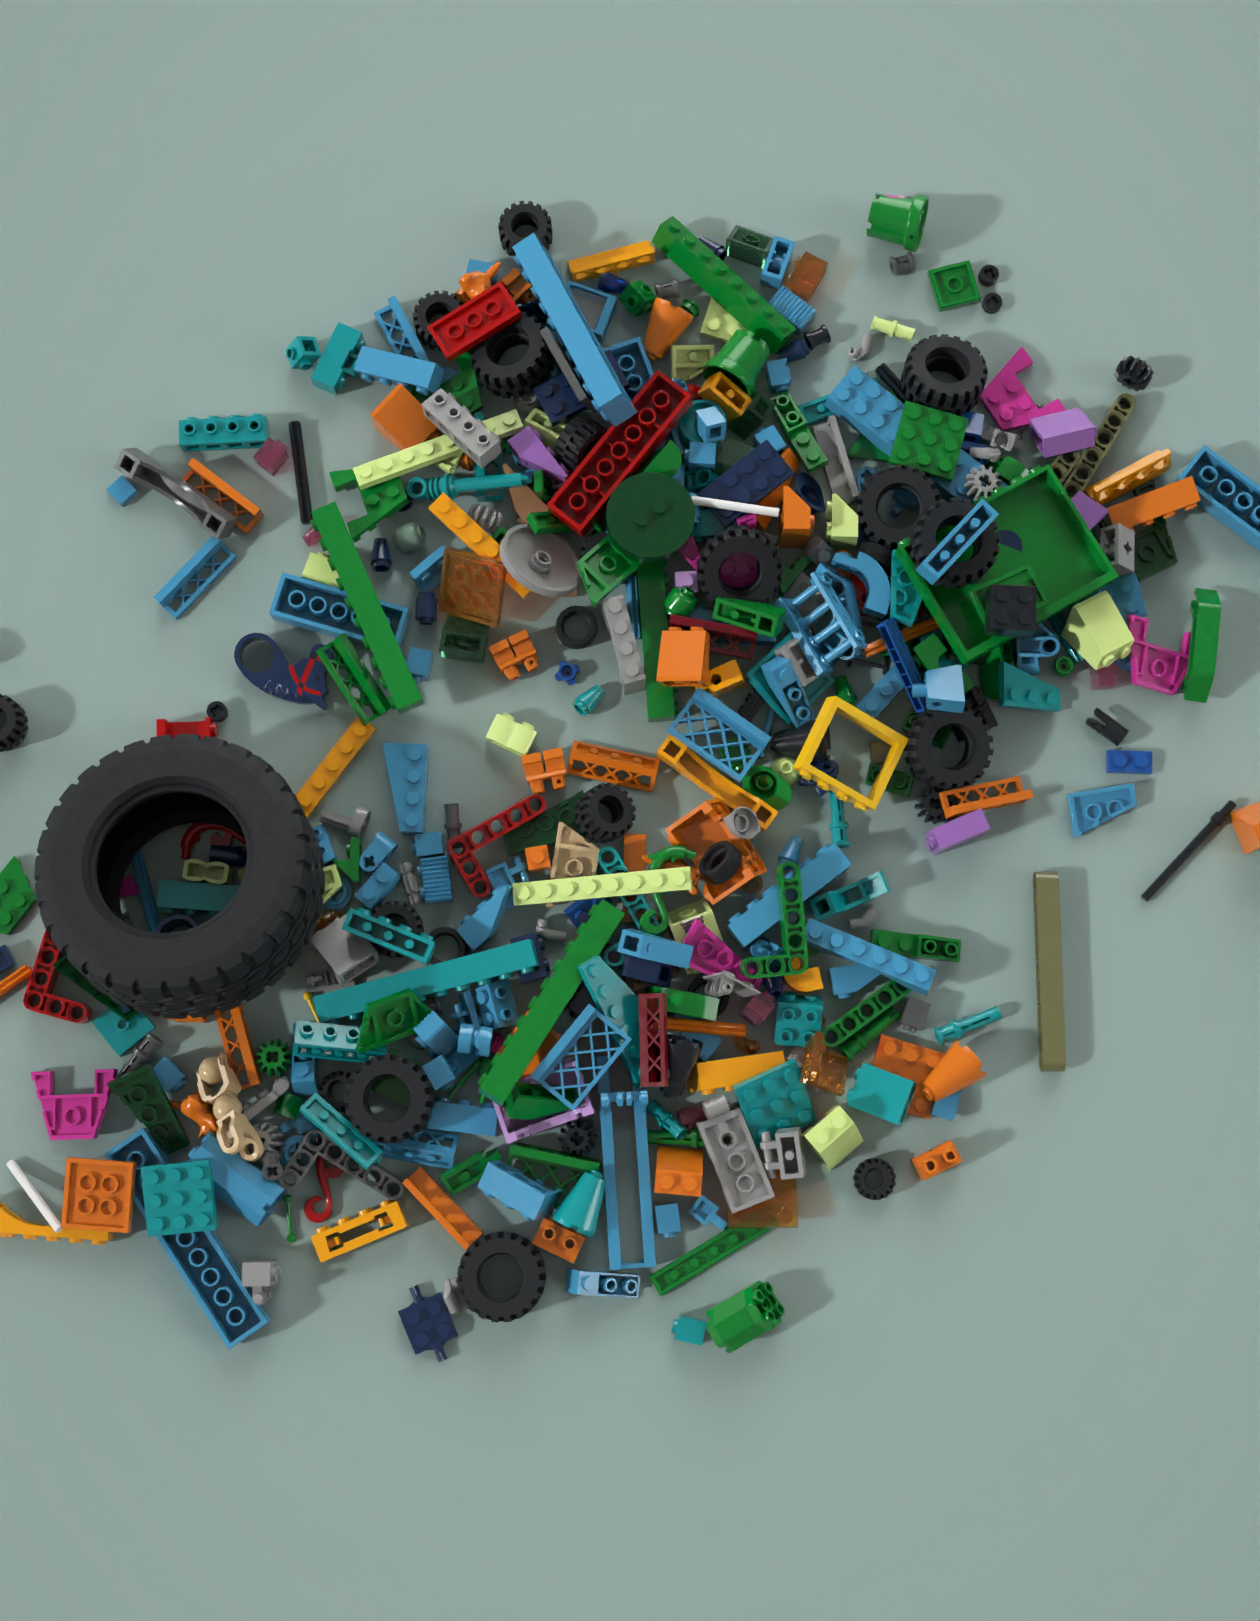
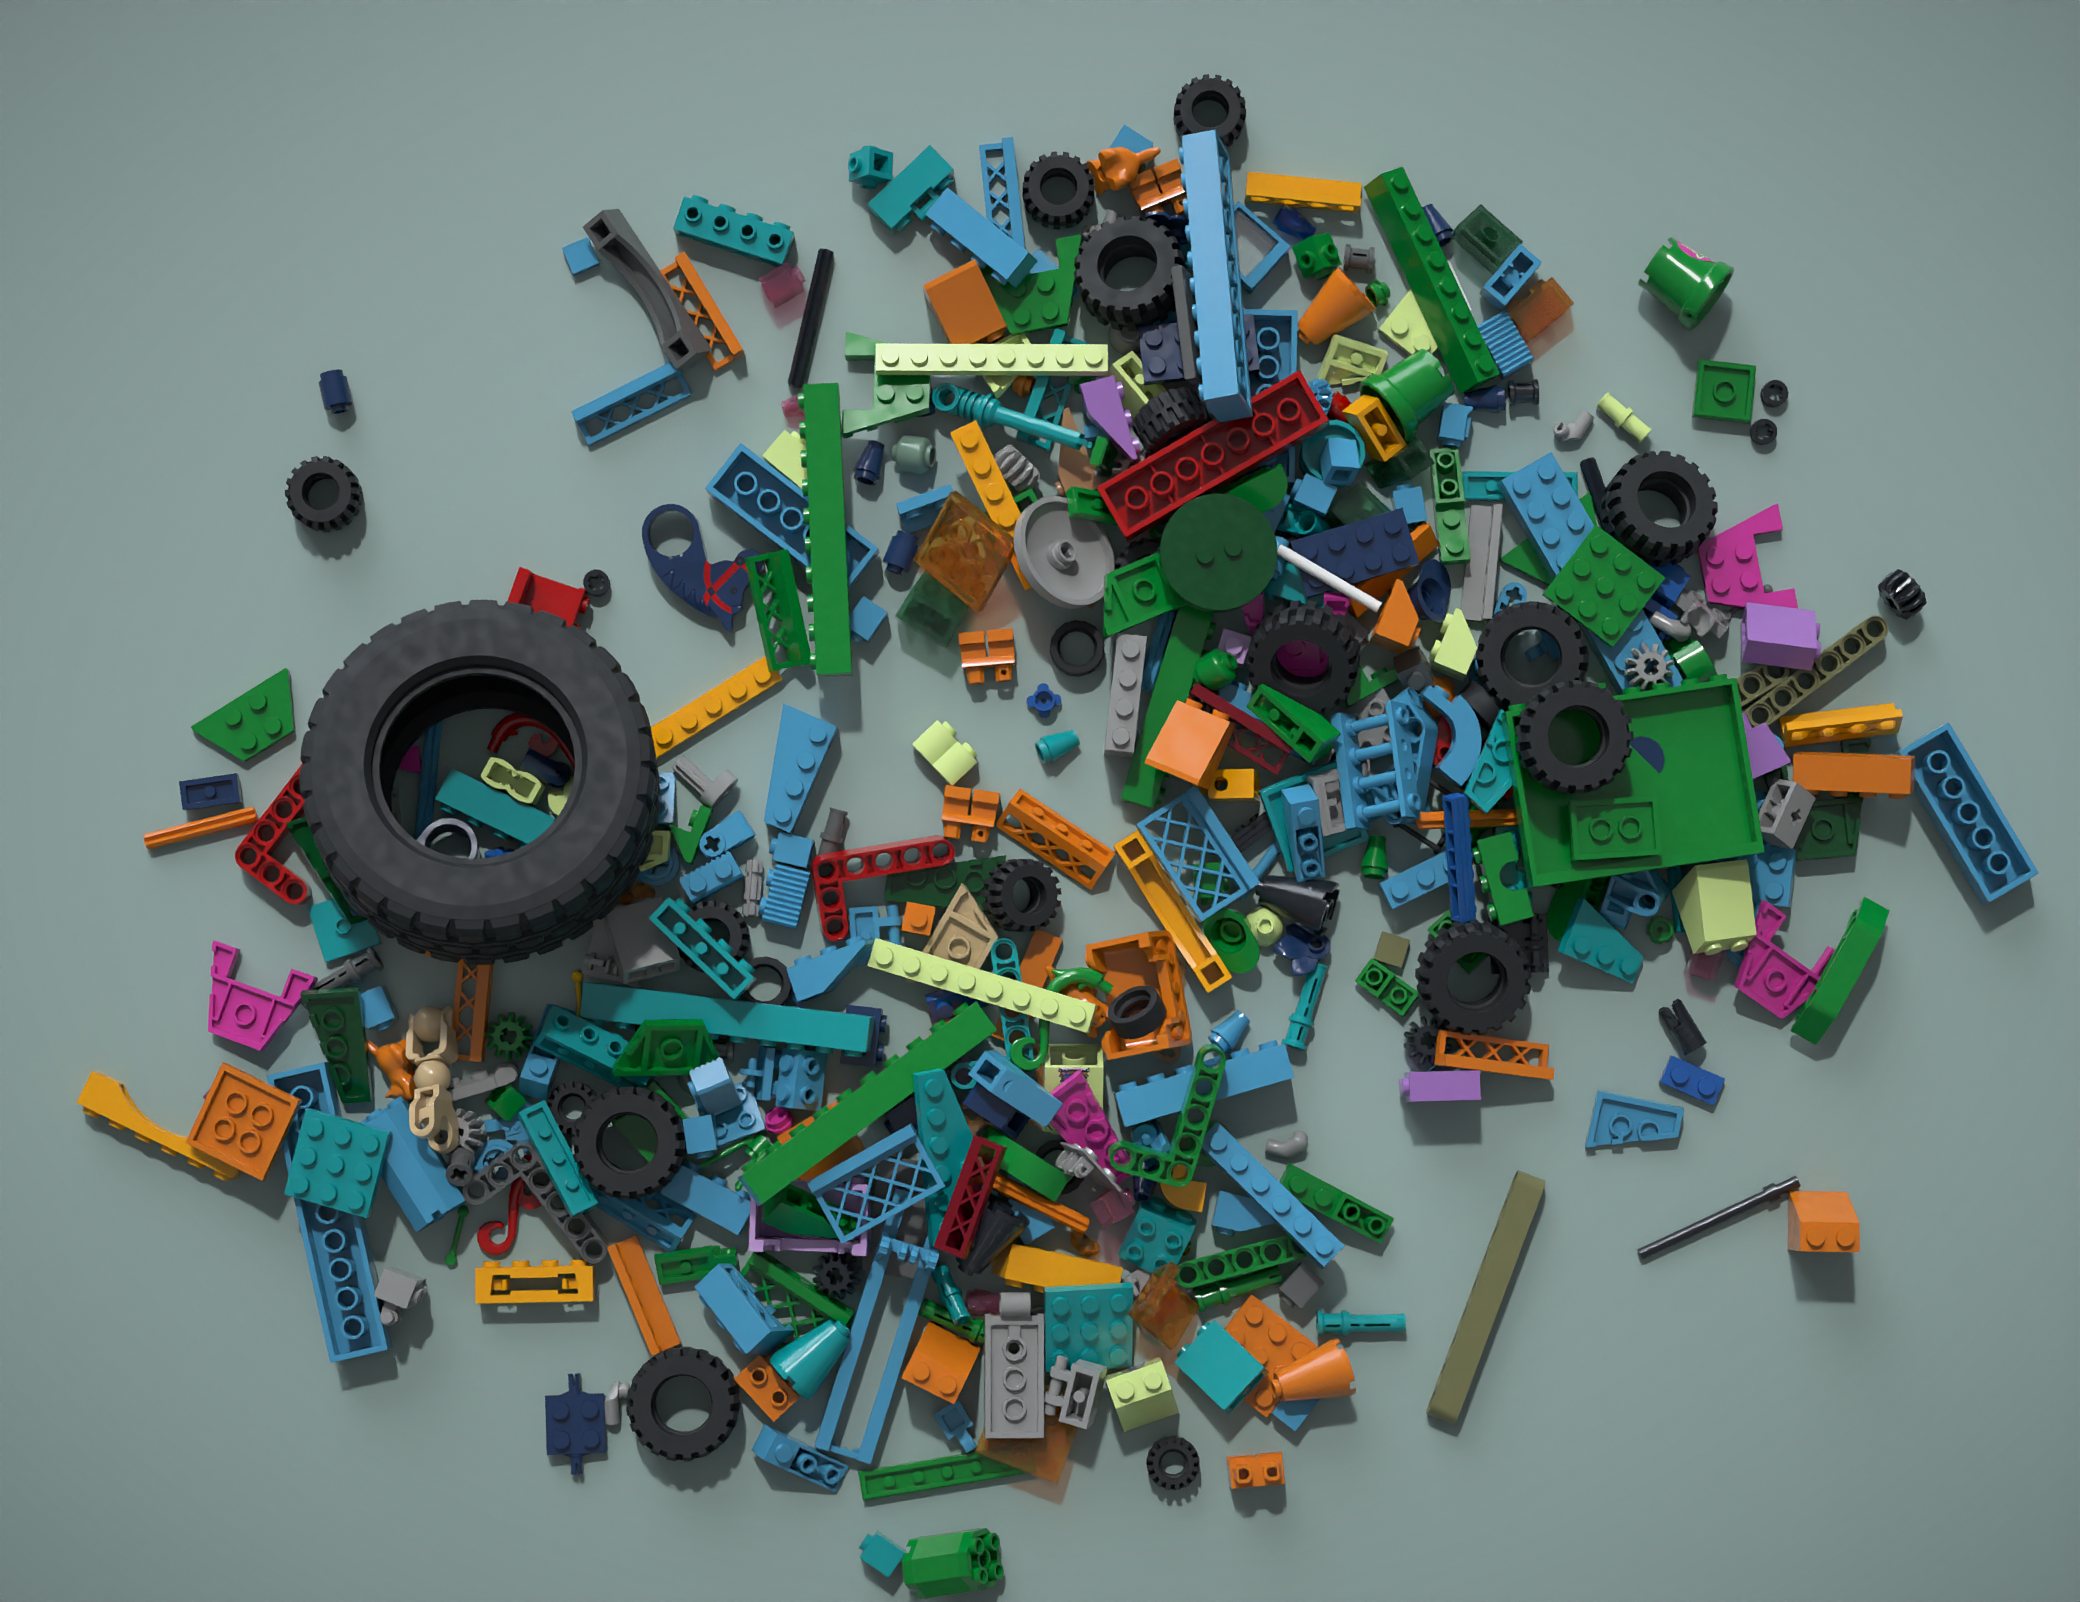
camera: 20 degrees right, 5 degrees up
white bar [6,1159,63,1233] -> none
light grey brick [421,388,502,469] -> none
red plate [427,281,523,362] -> none
dark azure wheel [457,1023,494,1057] -> none
light grey arm [536,917,566,943] -> none
dark azure brick [655,1202,681,1238] -> none
light grey hat [723,806,760,839] -> none
yellow window [793,696,908,812] -> none
teal arch [809,870,891,921] -> none
dark grey bush [889,251,915,276] -> none
dark azure torso [912,664,965,713] -> none
dark azure brick [916,499,999,585] -> none
black brick [985,584,1036,638] -> none

